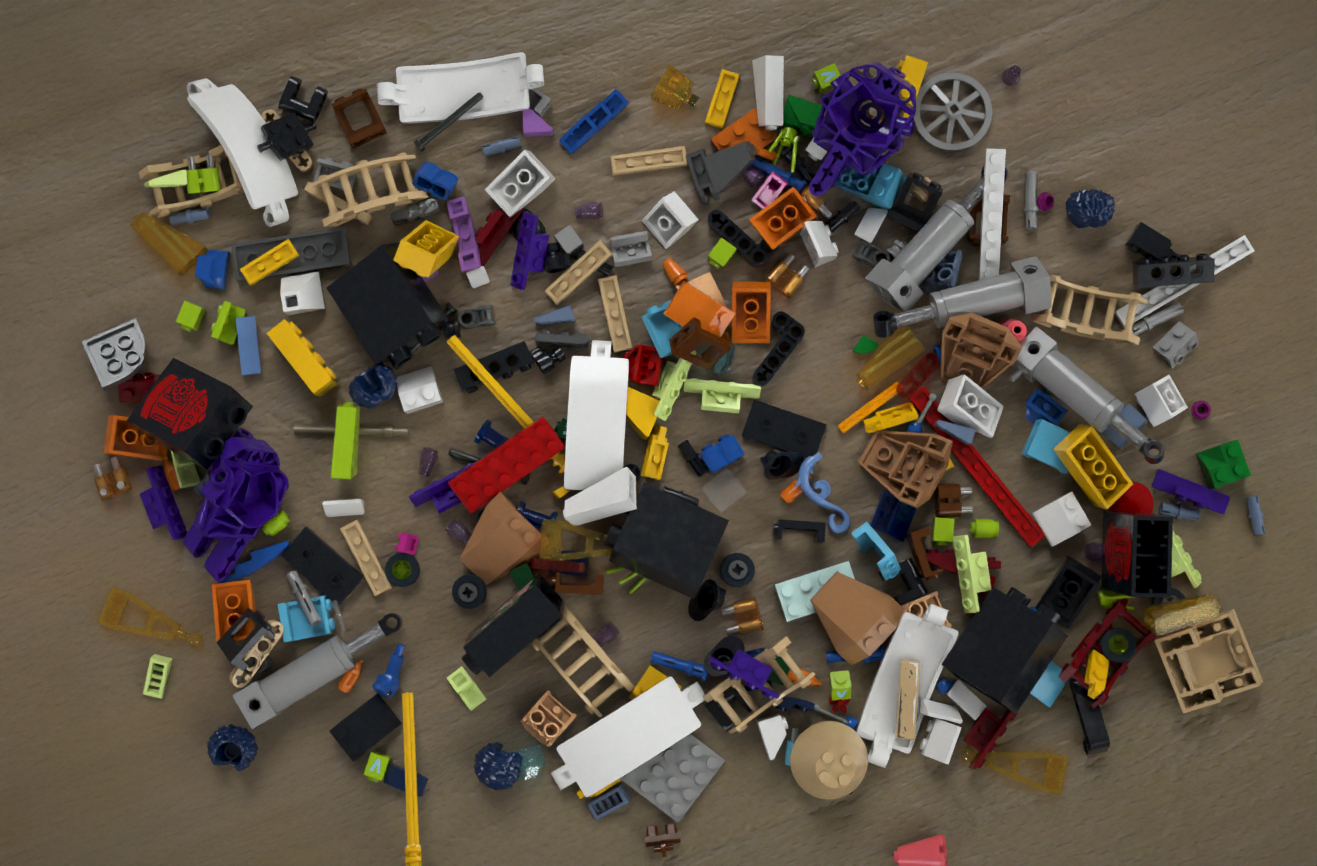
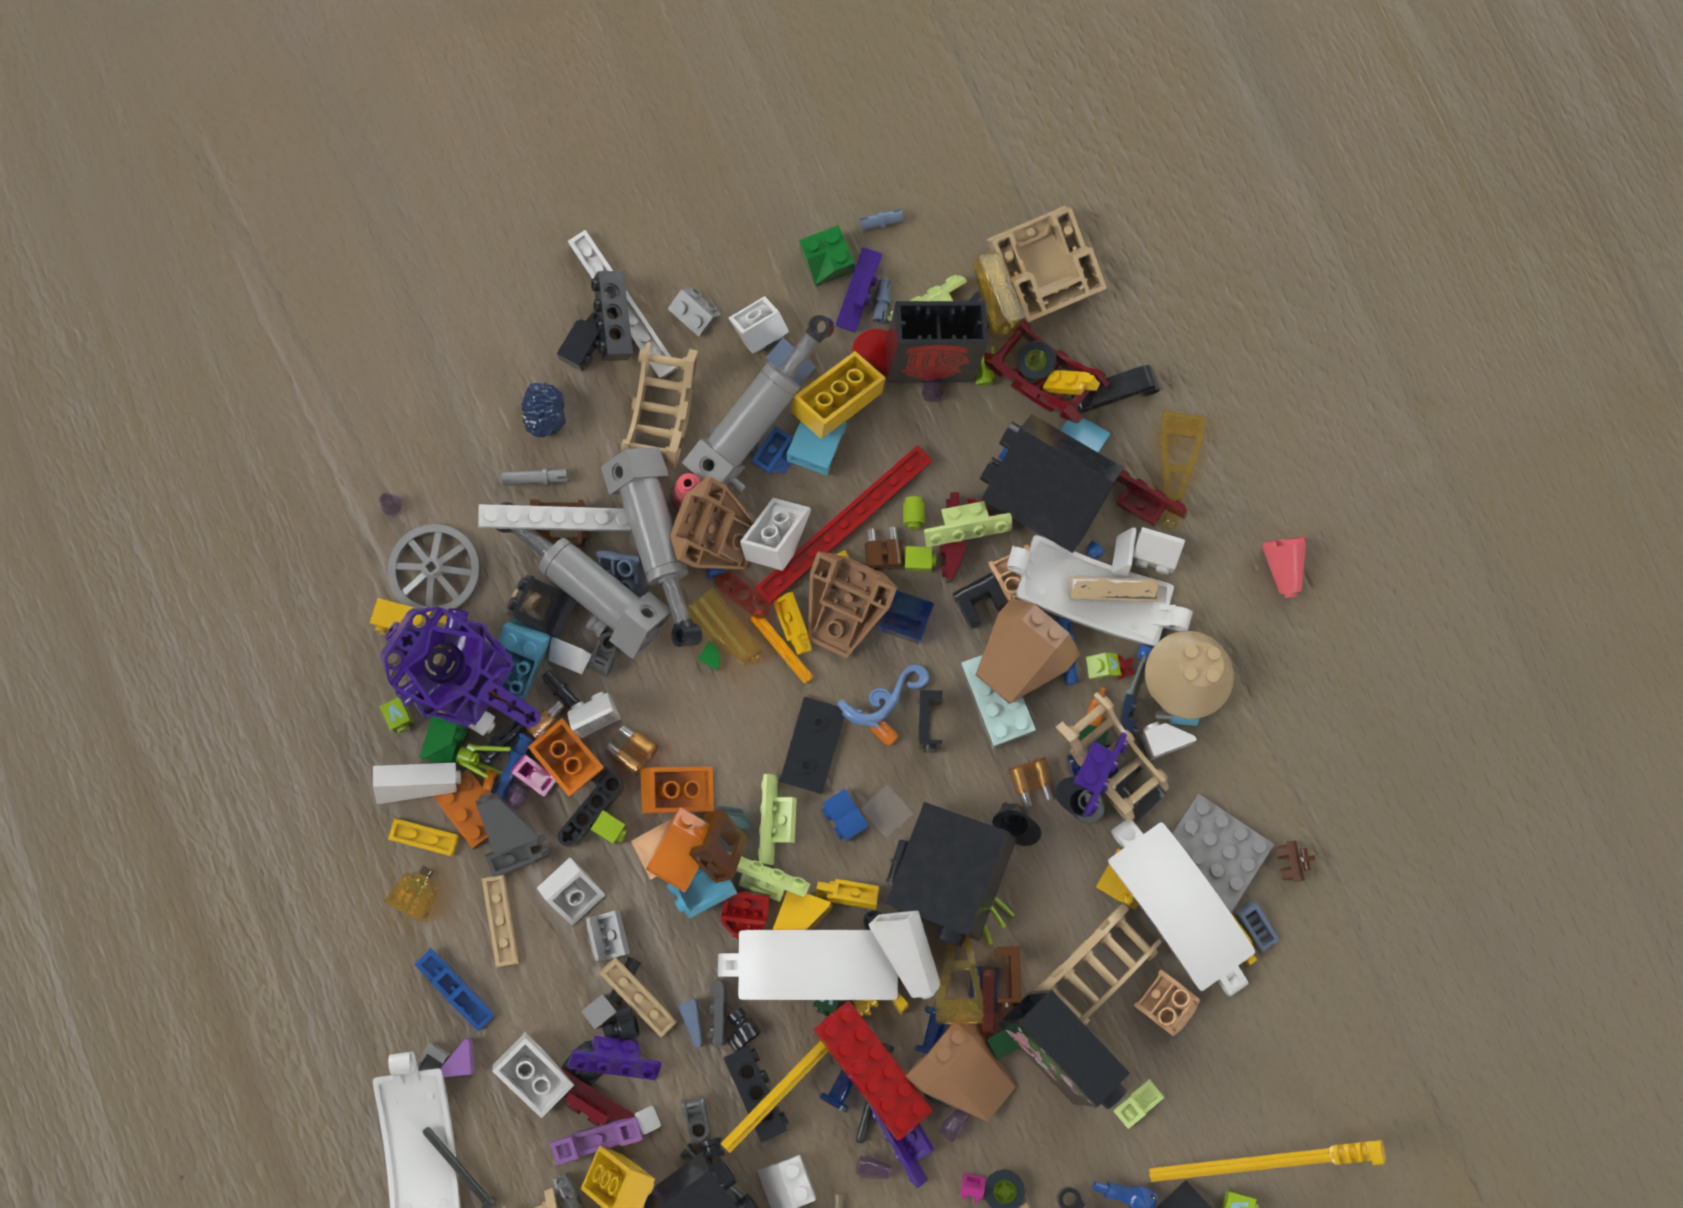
camera: 85 degrees left, 5 degrees down
dark blue slope [383,764,428,797] -> none
blue brick [412,162,458,200] -> none
black wheel [452,574,487,609] -> none
dark blue hair [474,742,523,790] -> none
sand blue pin [482,135,522,157] -> none
clear light blue slope [513,744,546,781] -> none
clear purple cone [575,201,603,220] -> none
cone [593,621,620,647] -> none
tan tile [598,275,632,353] -> none
blue pin [650,651,708,682] -> none
orange cone [662,258,688,286] -> none
black axle [678,440,707,477] -> none
black wheel [721,553,755,587] -> none
black beam [752,311,805,387] -> none
black piece [760,449,804,480] -> none
medium azure panel [851,522,901,580] -> none
hinge [906,393,937,433] -> none
reddish brown window [906,527,944,581] -> none
sand blue slope [934,420,975,445] -> none
white slope [945,680,986,721] -> none
white slope [1032,491,1091,547] -> none
black slope [1035,556,1101,628] -> none
magenta plate [1037,192,1054,211] -> none
light grey pin [1132,302,1184,336] -> none
magenta plate [1191,400,1211,420] -> none

